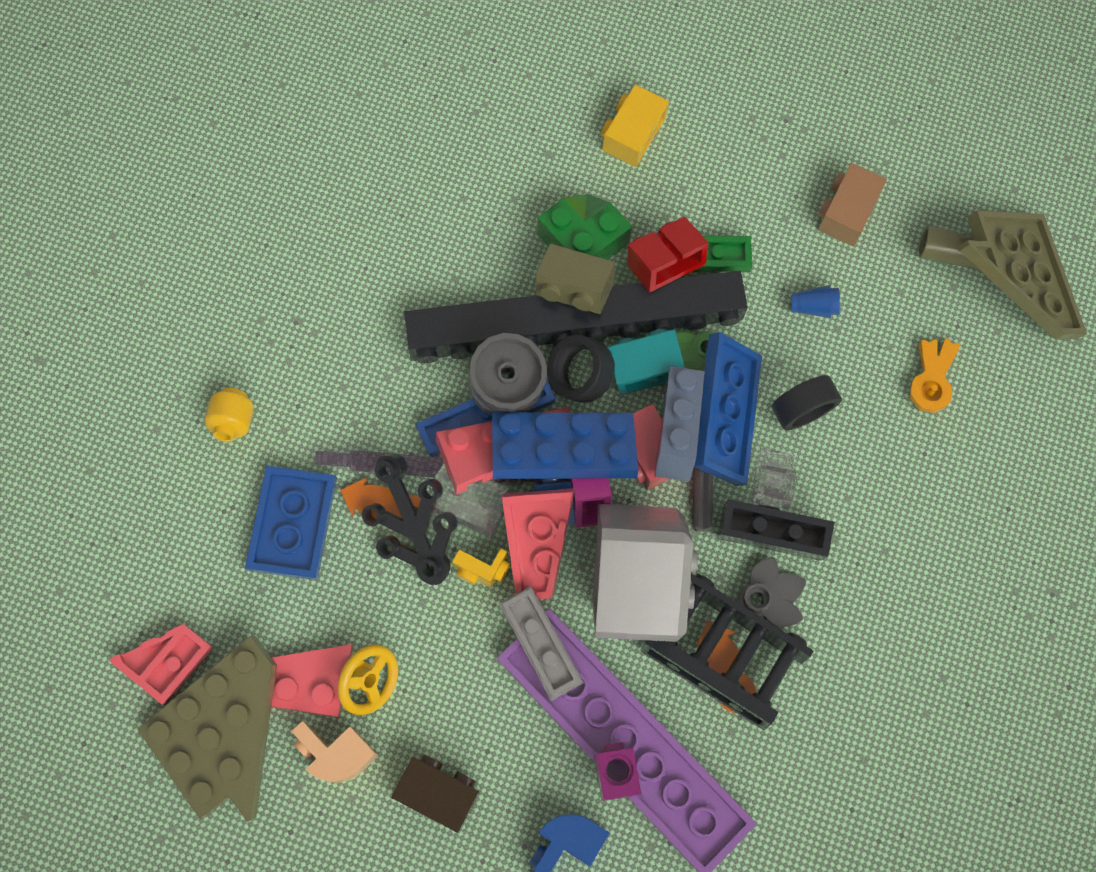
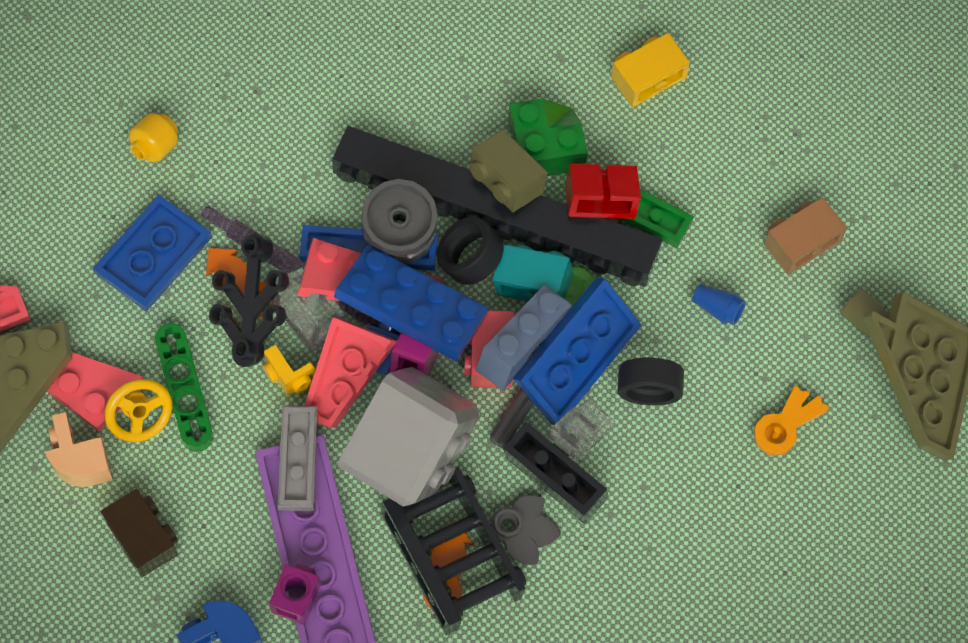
camera: 30 degrees right, 5 degrees down
none -> green beam [155,323,213,452]

